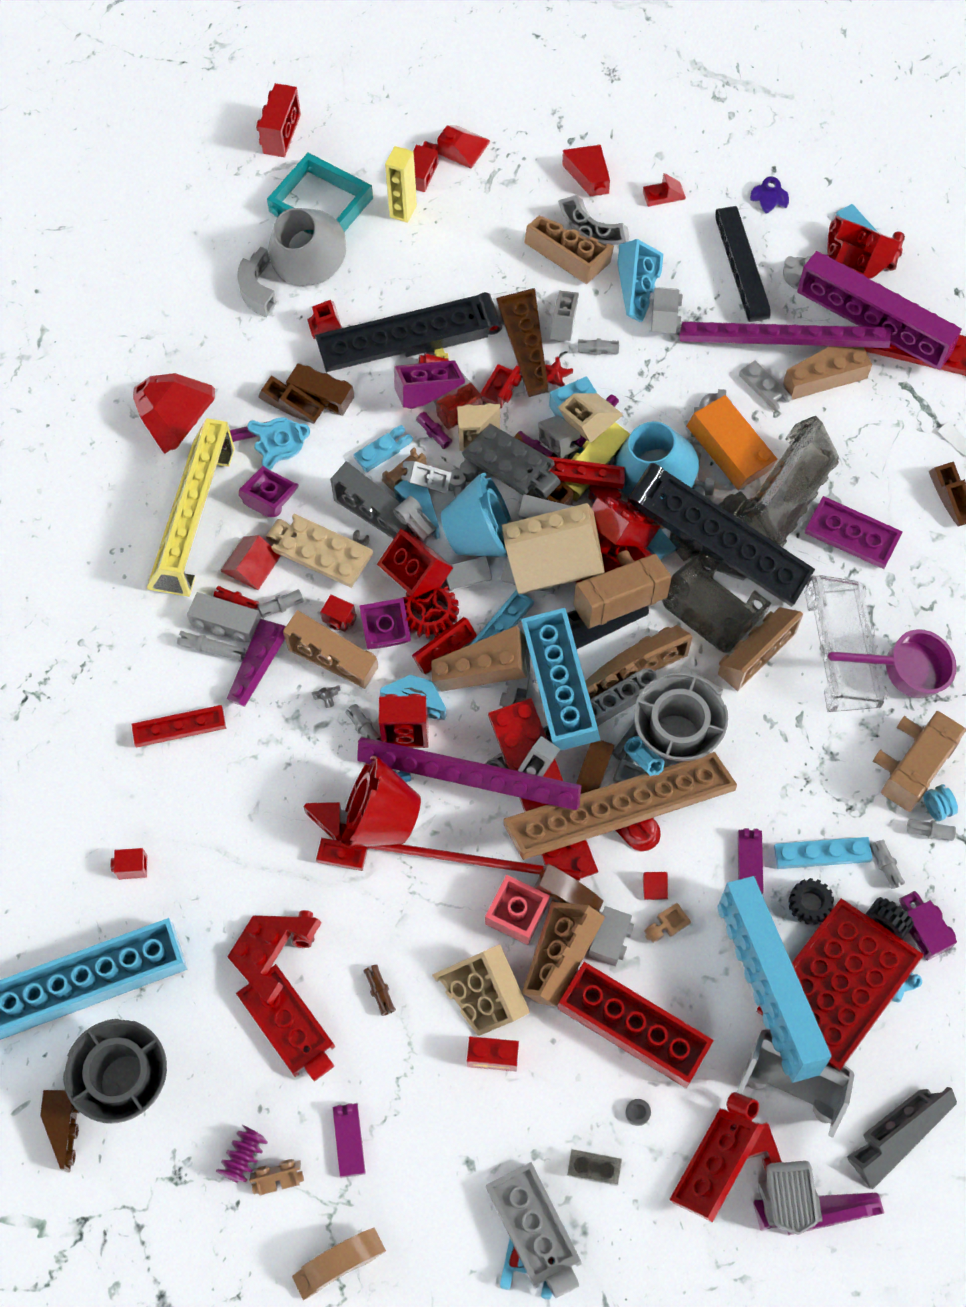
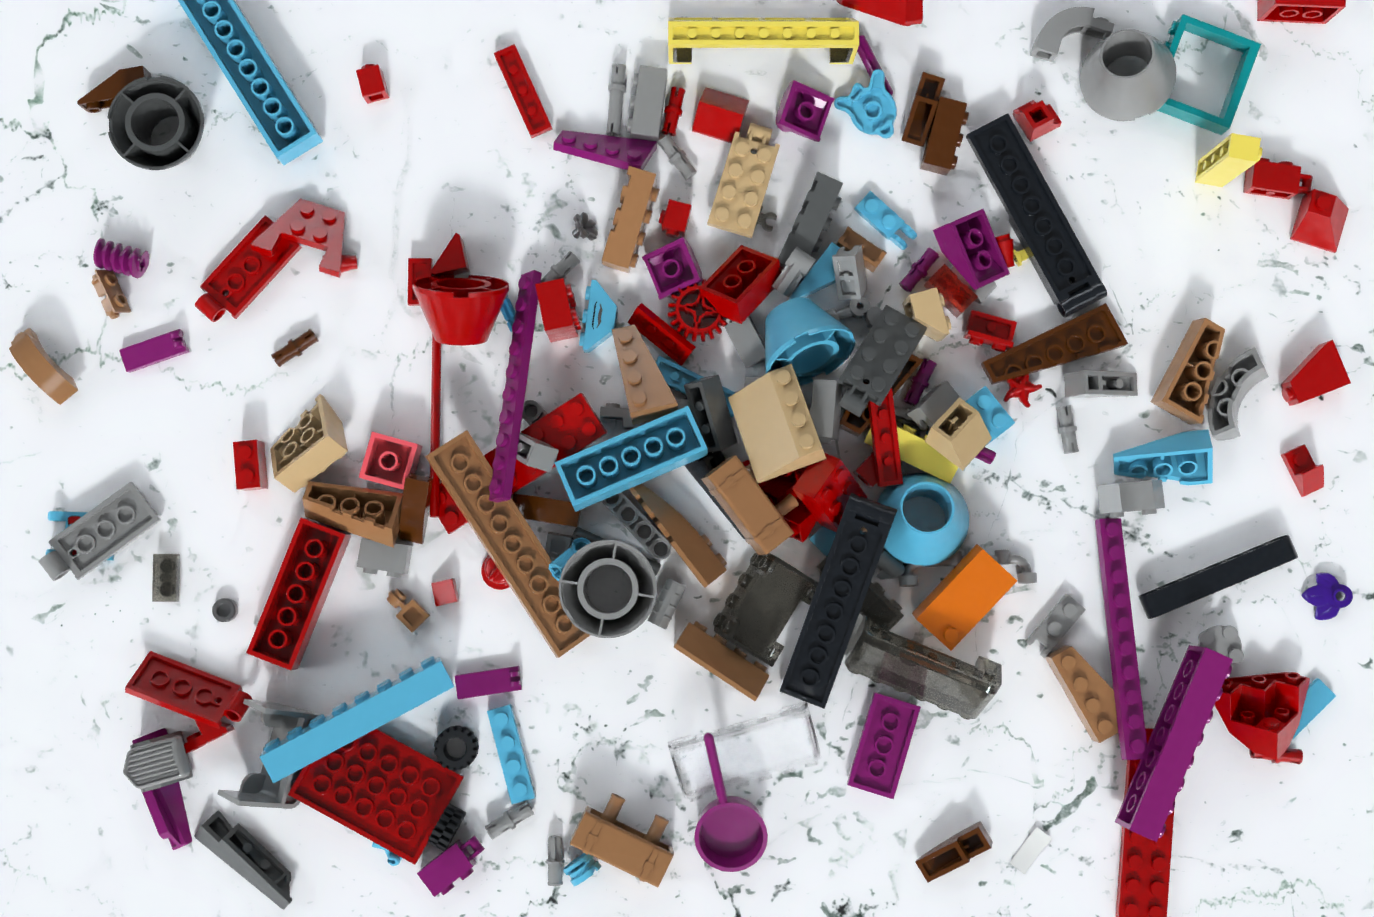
camera: 75 degrees right, 20 degrees up
none -> dark grey brick [684,375,738,453]

